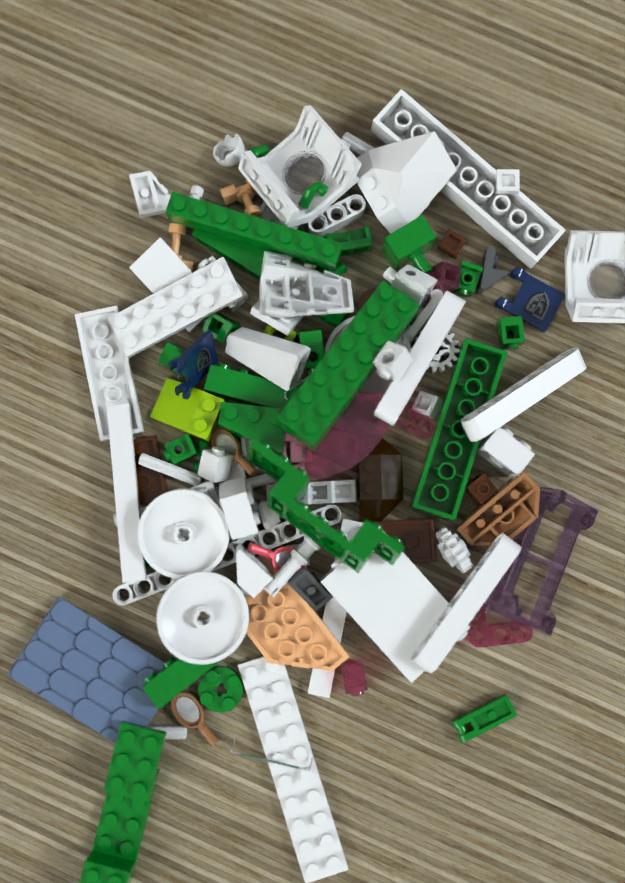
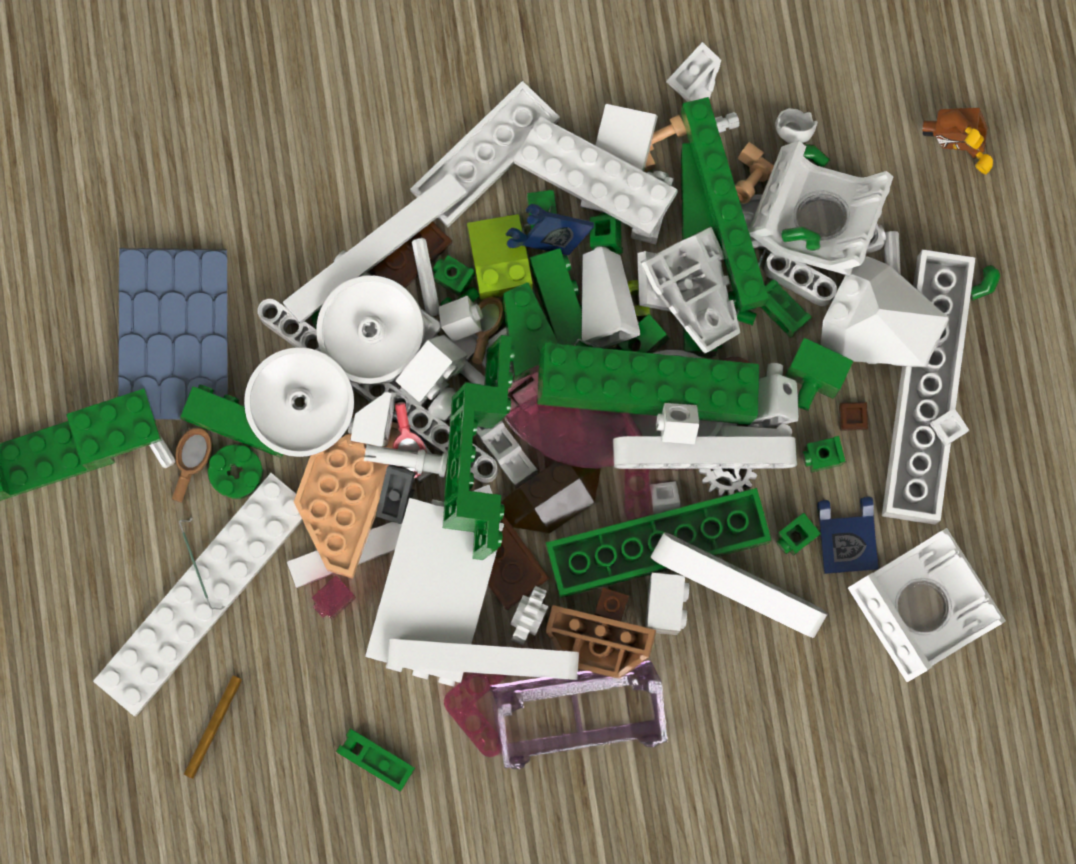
camera: 55 degrees right, 5 degrees down
clear pink brick [428,261,461,296] -> none
dark grey slope [477,246,509,294] -> none
none -> pearl gold bar [184,675,242,779]
none -> dark orange torso [923,108,993,175]
none -> green arm [970,265,1000,301]

